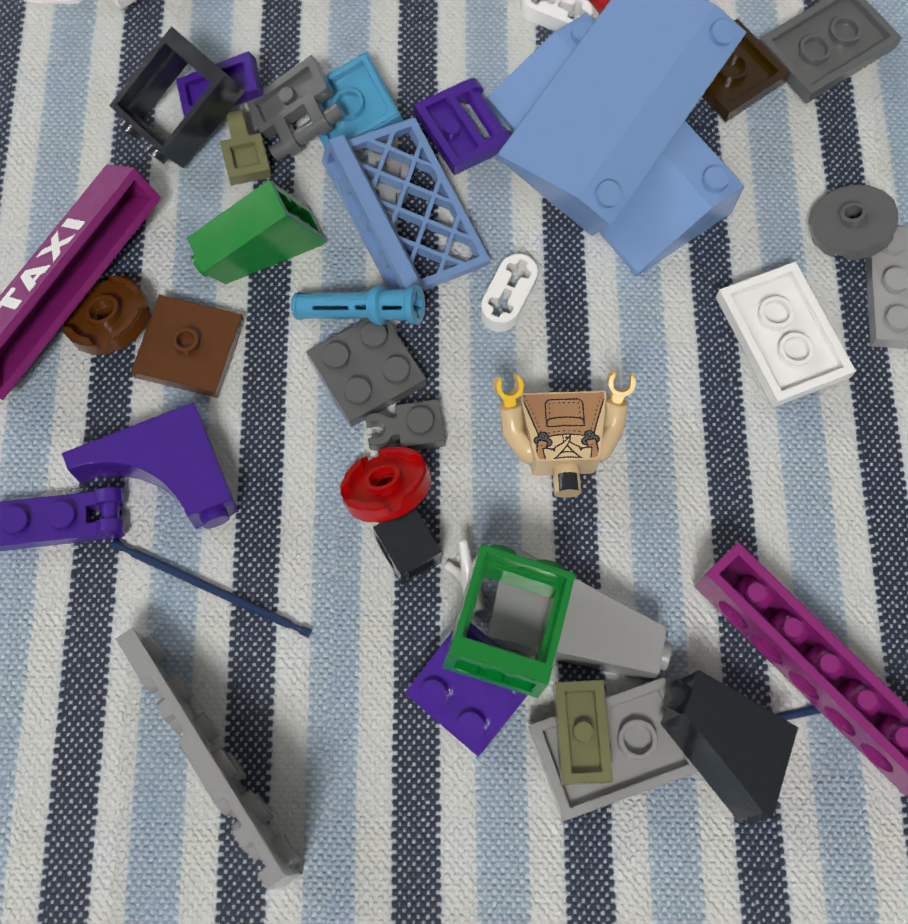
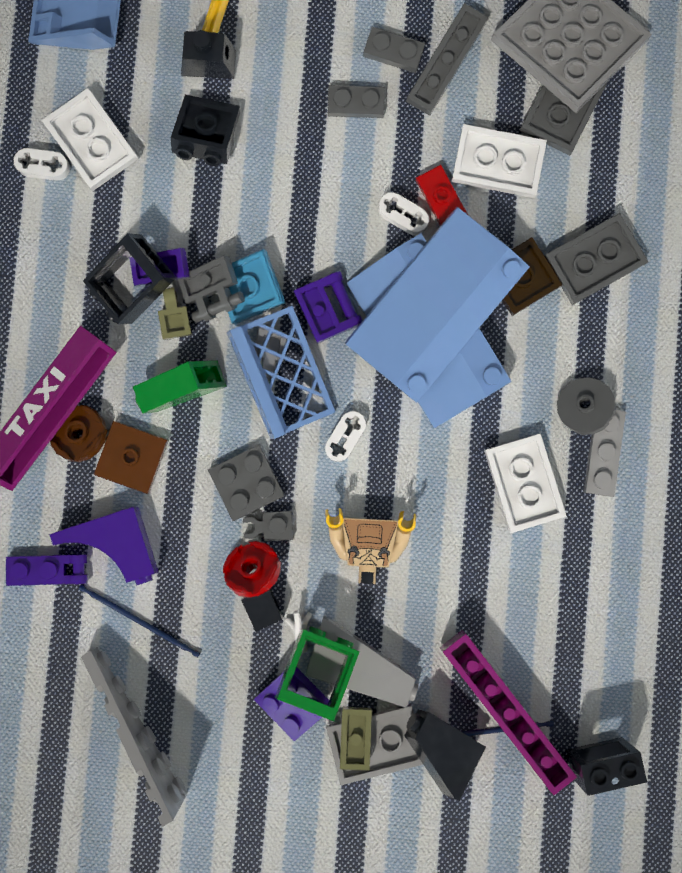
camera: 10 degrees right, 15 degrees up
dark azure pin [291,285,425,325] -> none

